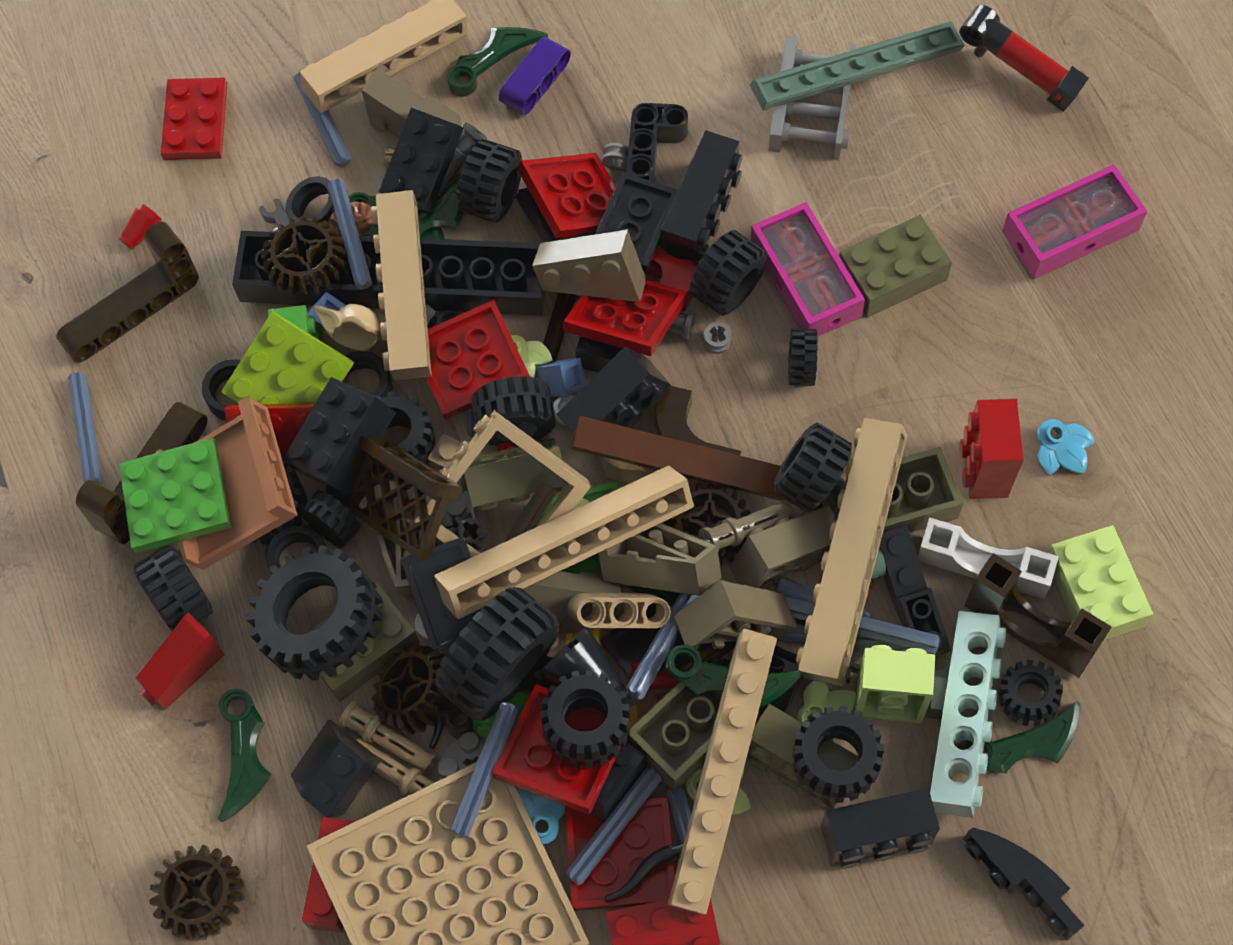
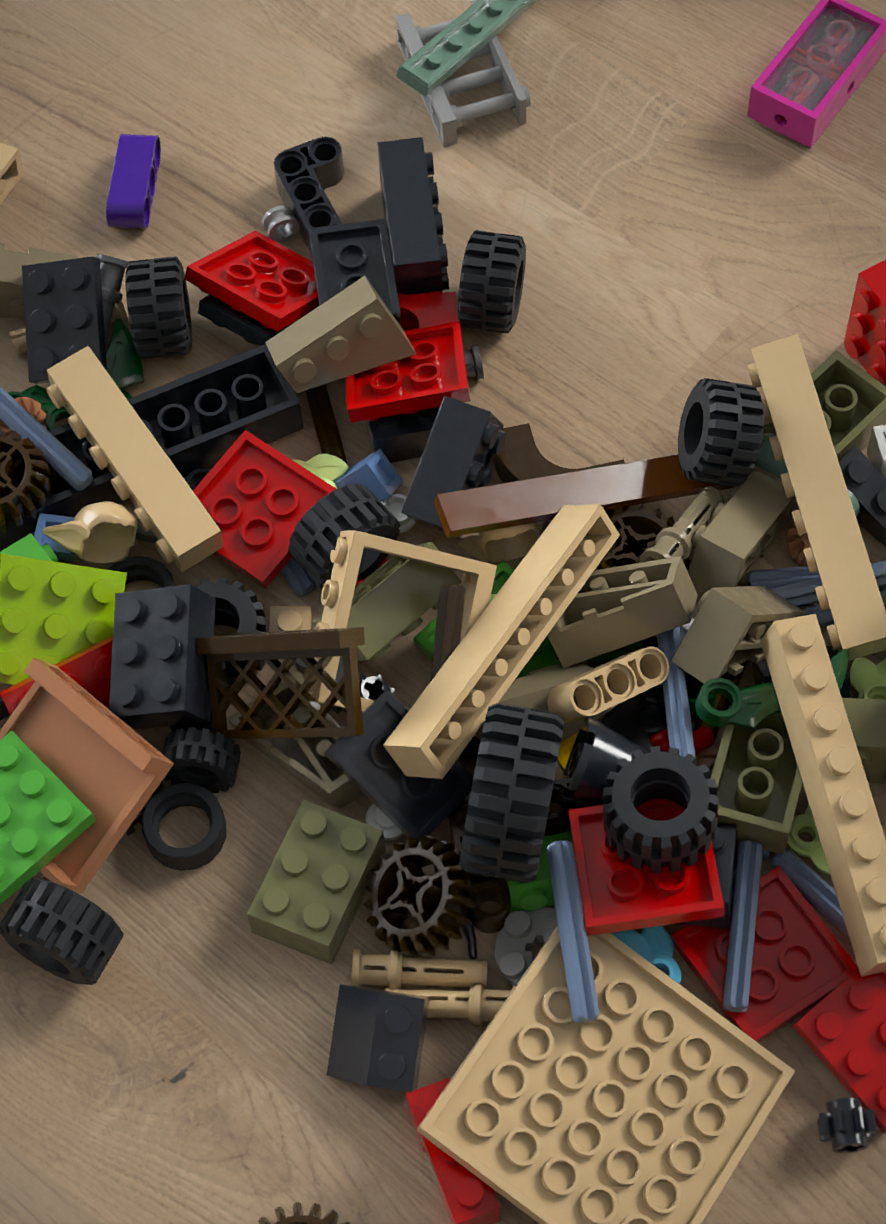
camera: 30 degrees left, 5 degrees down
red slope [136,613,224,710] -> none
dark green piece [218,689,272,822] -> none
black tyre [247,546,382,681] -> none
dark green piece [447,27,548,96] -> none
black animal [605,842,684,902] -> none
light grey bush [704,322,731,354] -> none
brick [751,202,865,336] -> none
black tyre [788,328,818,386] -> none
olive brick [839,214,952,318] -> none

